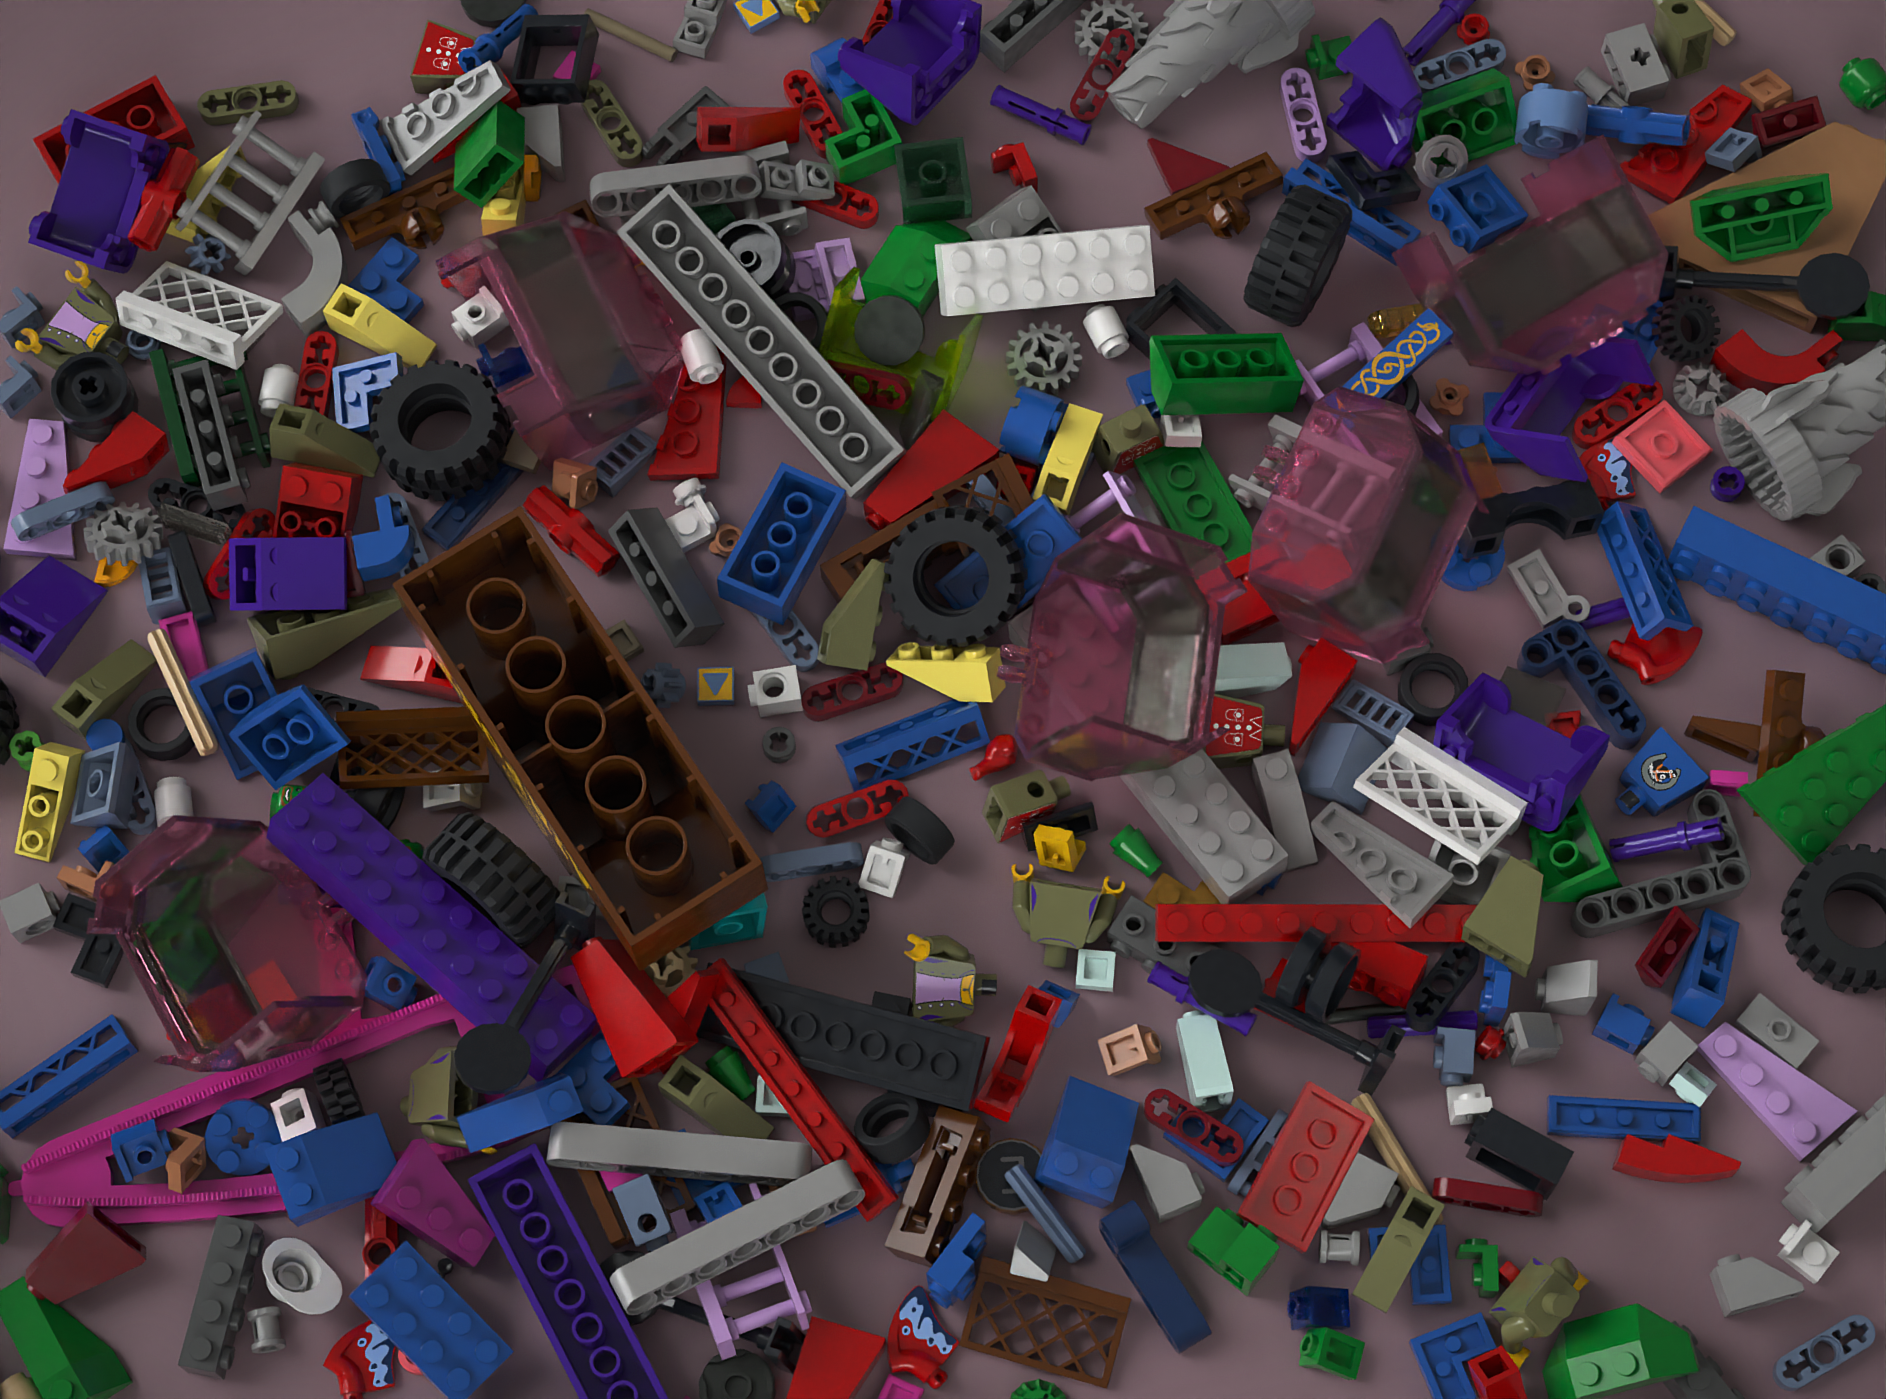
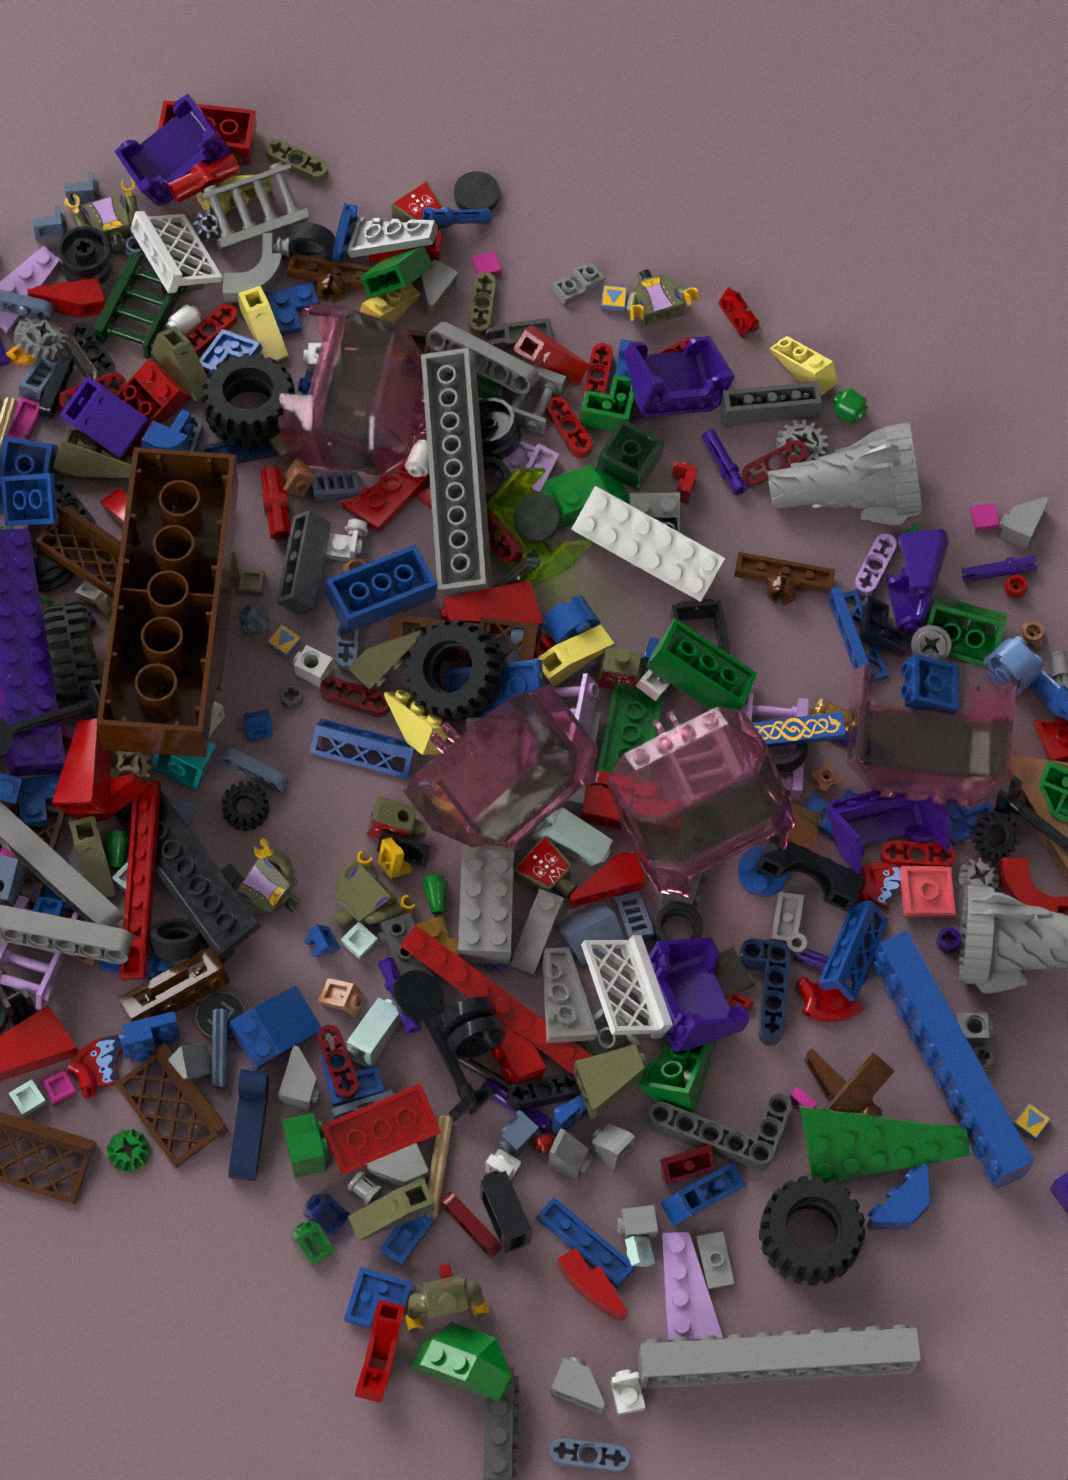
camera: 30 degrees right, 5 degrees down
dark grey brick [172,359,251,511] -> none
black window [510,14,599,105] -> none
light orange tile [524,154,542,202] -> none
dark tan bar [584,8,678,62] -> none
light grey slope [758,159,835,201] -> none
red beam [806,779,909,838] -> none
white bracket [858,838,910,898] -> none
black tyre [885,797,955,865] -> none
red animal [969,734,1019,781] -> none
red arch [973,985,1063,1123] -> none
light grey gear [1006,321,1082,396] -> none
white brick [1083,304,1129,359] -> none
dark red tile [1147,138,1230,195] -> none
black tyre [1243,185,1353,327] -> none
sand blue beam [1413,39,1506,94] -> none
green bracket [1455,1238,1499,1298] -> none
blue brick [1592,993,1655,1055] -> none
dark purple pin [1609,817,1725,862] -> none
blue torso [1615,727,1709,817] -> none

